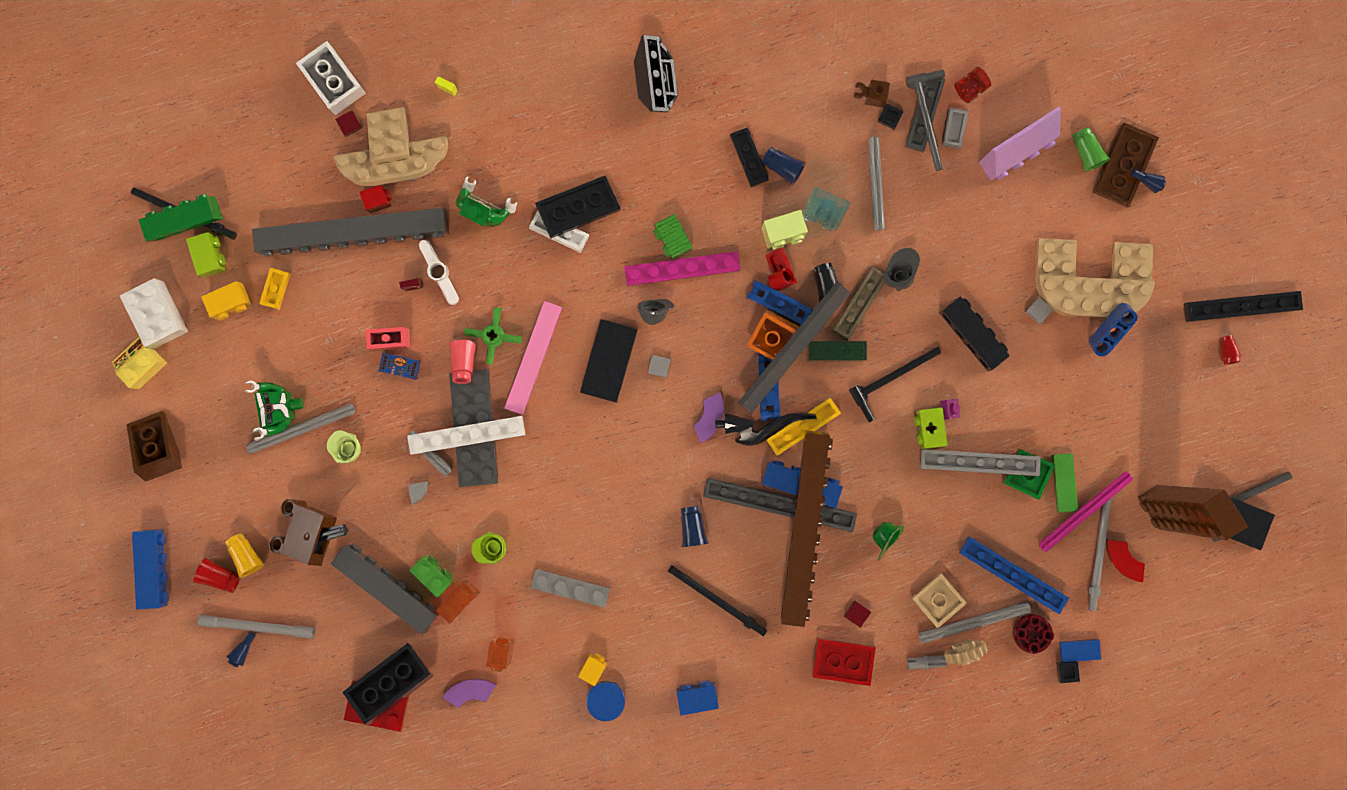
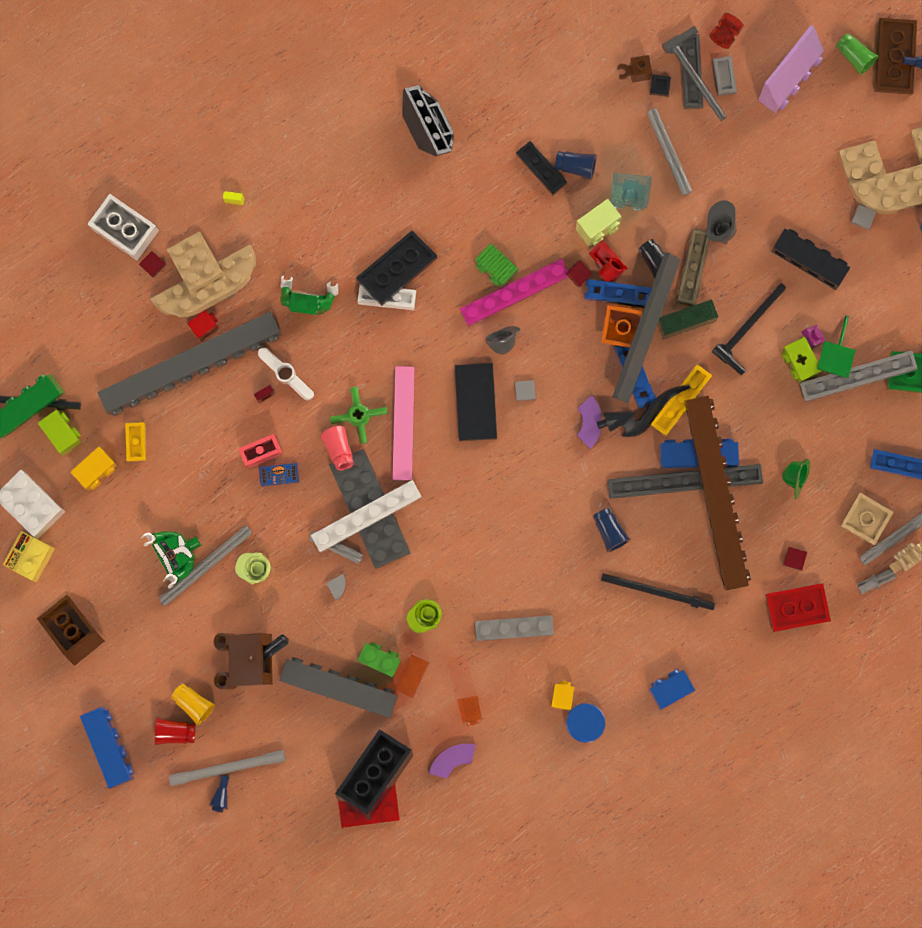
camera: 15 degrees left, 5 degrees down
none -> dark red tile [565,260,592,287]
none -> green piece [817,315,856,378]

